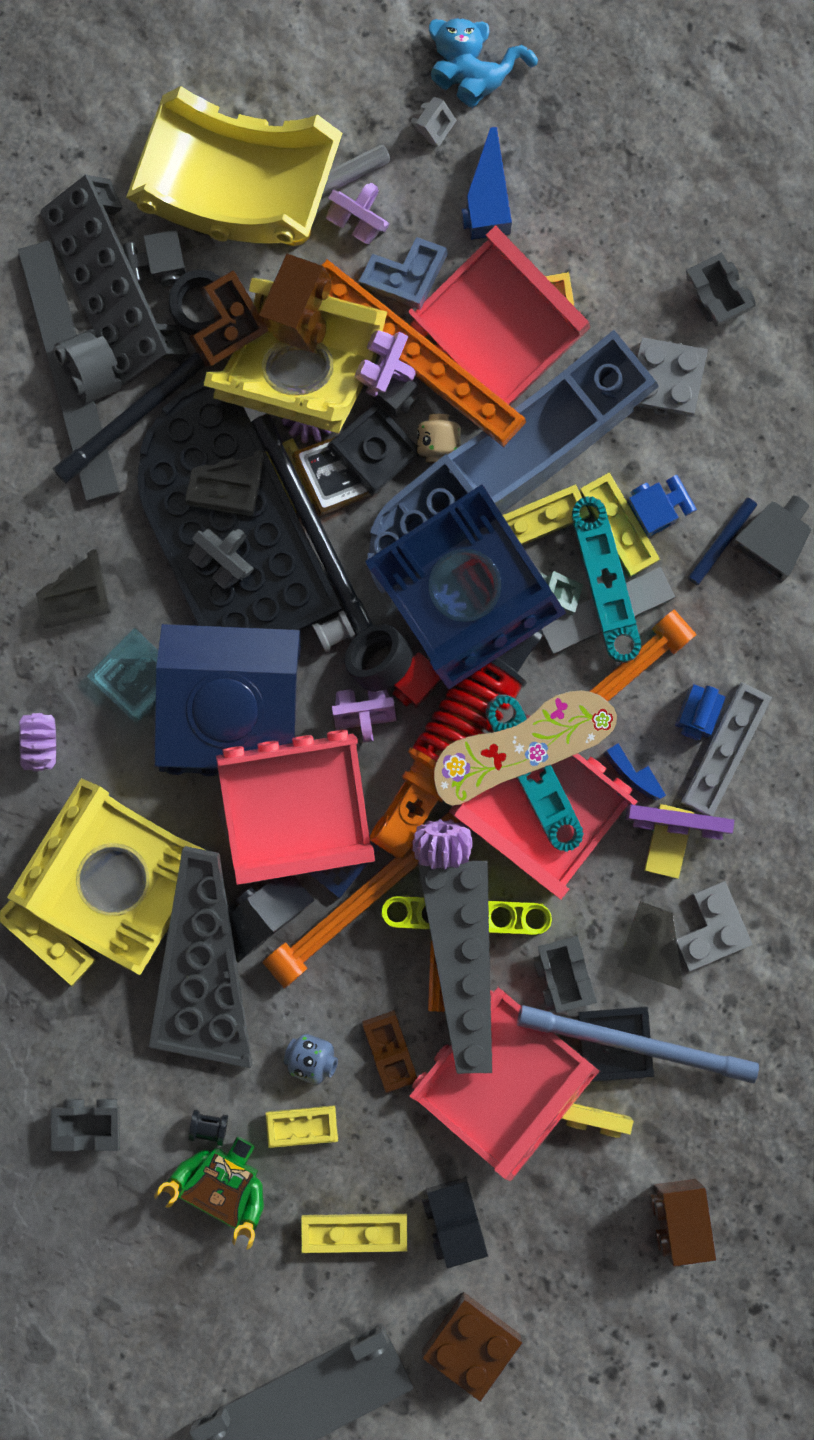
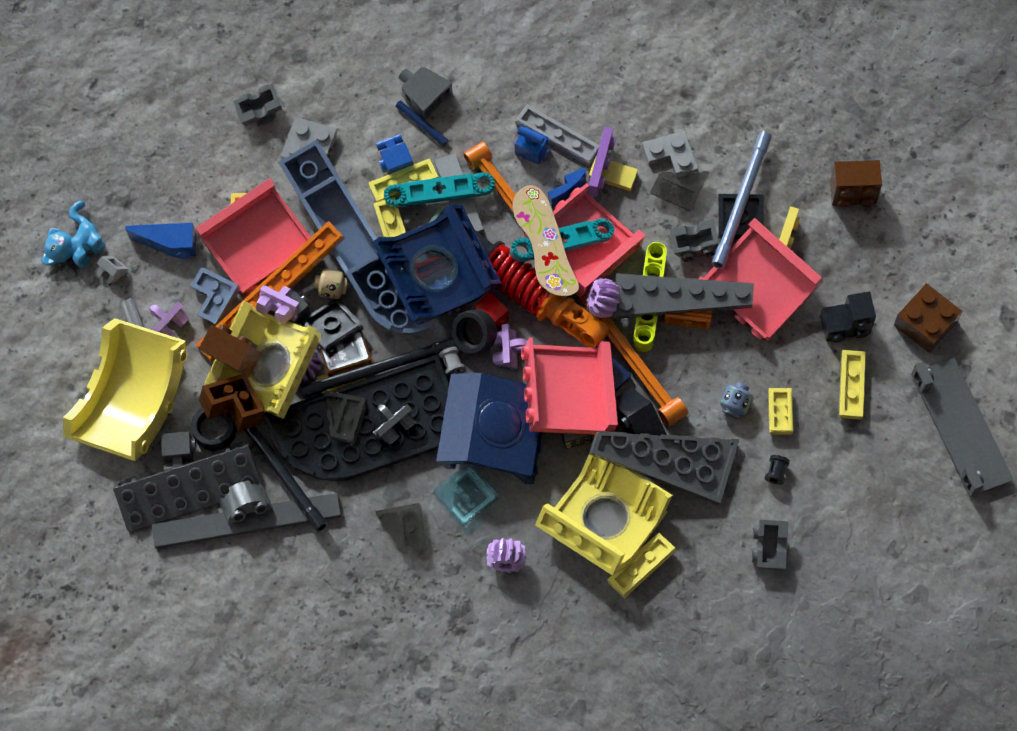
camera: 80 degrees left, 15 degrees down
torso [154,1137,264,1250] -> none
reddish brown slope [362,1010,418,1093] -> none

